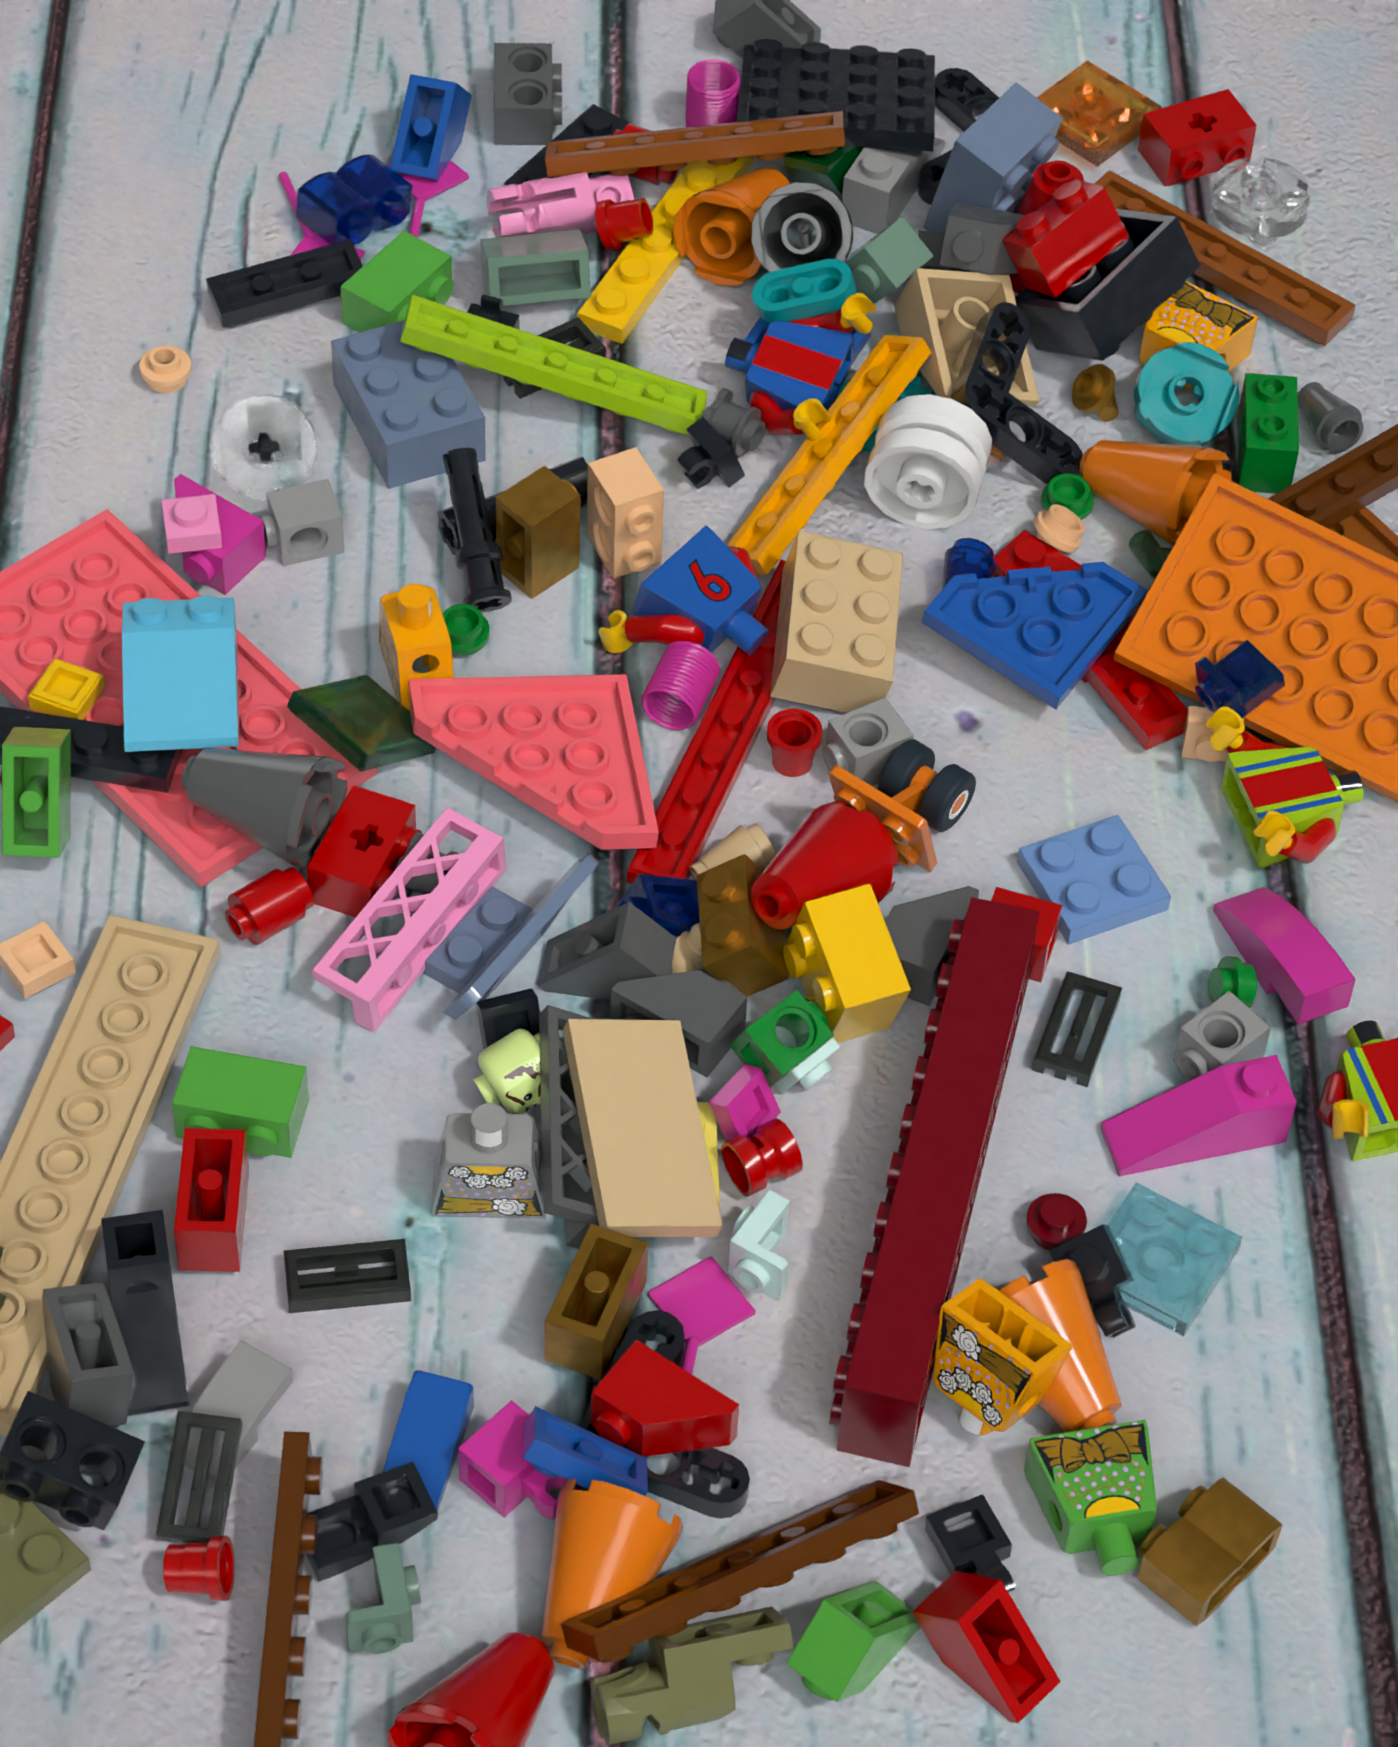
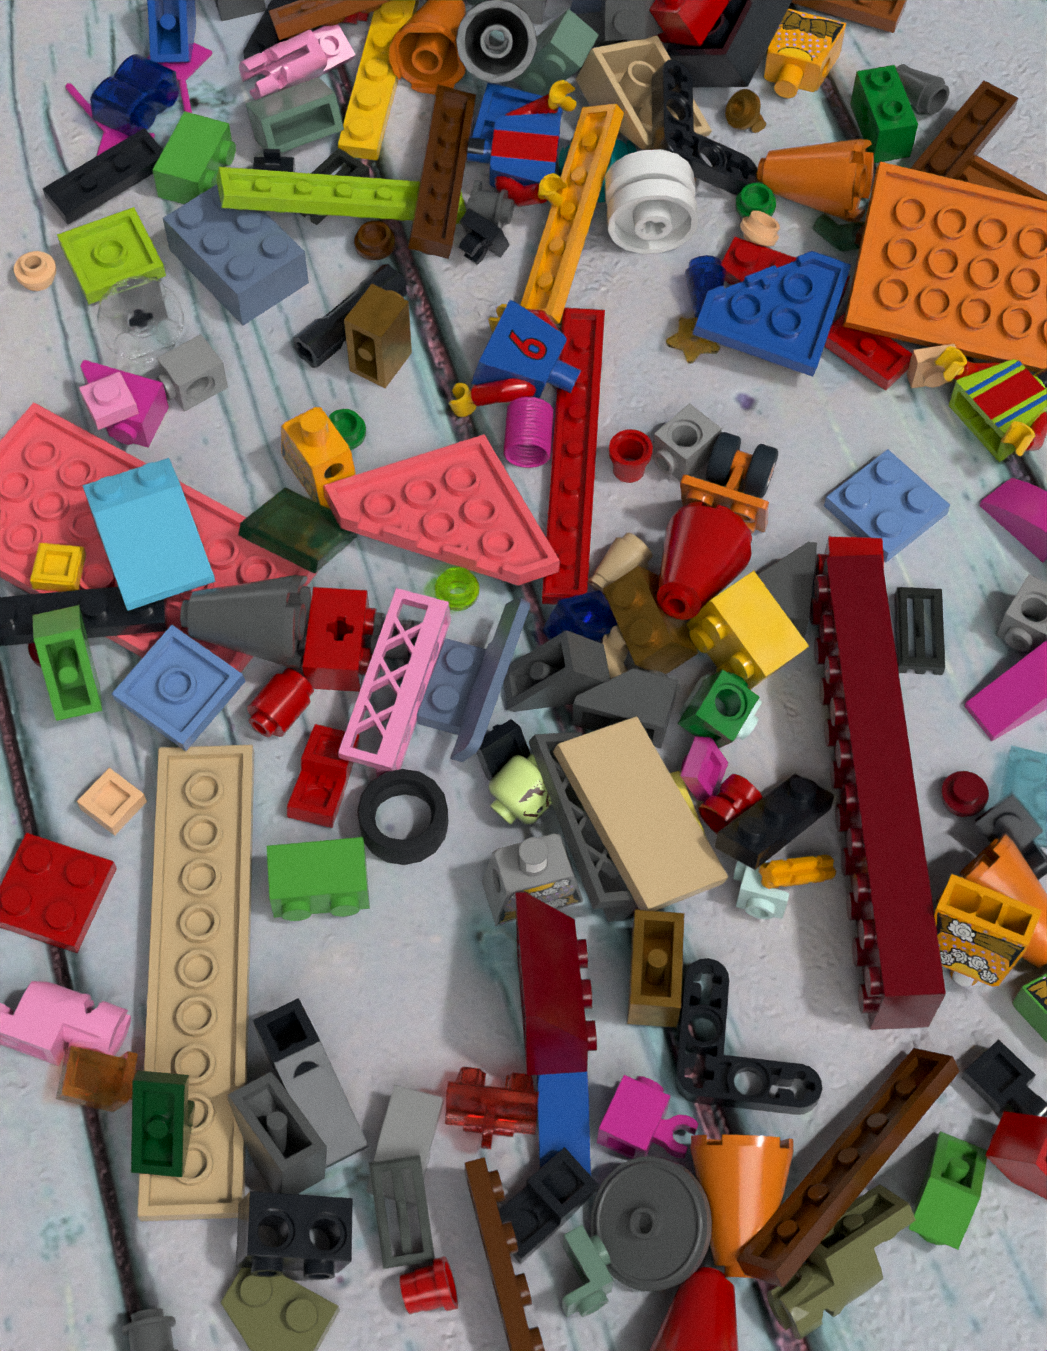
camera: 15 degrees left, 10 degrees up
red brick [174,1128,249,1272] -> none
pearl dark grey tile [284,1239,411,1314] -> none
black pin [443,448,512,613] -> none
blue plate [522,1406,648,1496] -> none
light nougat brick [587,447,664,579] -> none
red slope [591,1339,739,1457] -> none
red piece [595,198,654,251] -> none
dark pink piece [648,1256,756,1374] -> none
teal plate [752,259,856,323] -> none
tan brick [770,530,903,713] -> none
teal plate [1134,342,1239,447] -> none
clear blue bracket [1195,640,1285,718] -> none
green plate [1208,956,1257,1008] -> none
none -> lime plate [57,207,166,305]
none -> medium blue plate [111,625,246,751]
none -> red slope [287,724,359,828]
none -> reddish brown plate [354,221,395,260]
none -> black tyre [357,769,449,865]
none -> reddish brown plate [408,84,476,259]
none -> clear neon green plate [435,567,479,611]
none -> clear red hips [445,1067,539,1150]
none -> dark red slope [515,892,597,1076]
none -> dark grey shield [591,1156,712,1291]
none -> clear yellow plate [666,317,720,364]
none -> black plate [715,773,835,870]
none -> light orange axle [758,854,837,889]

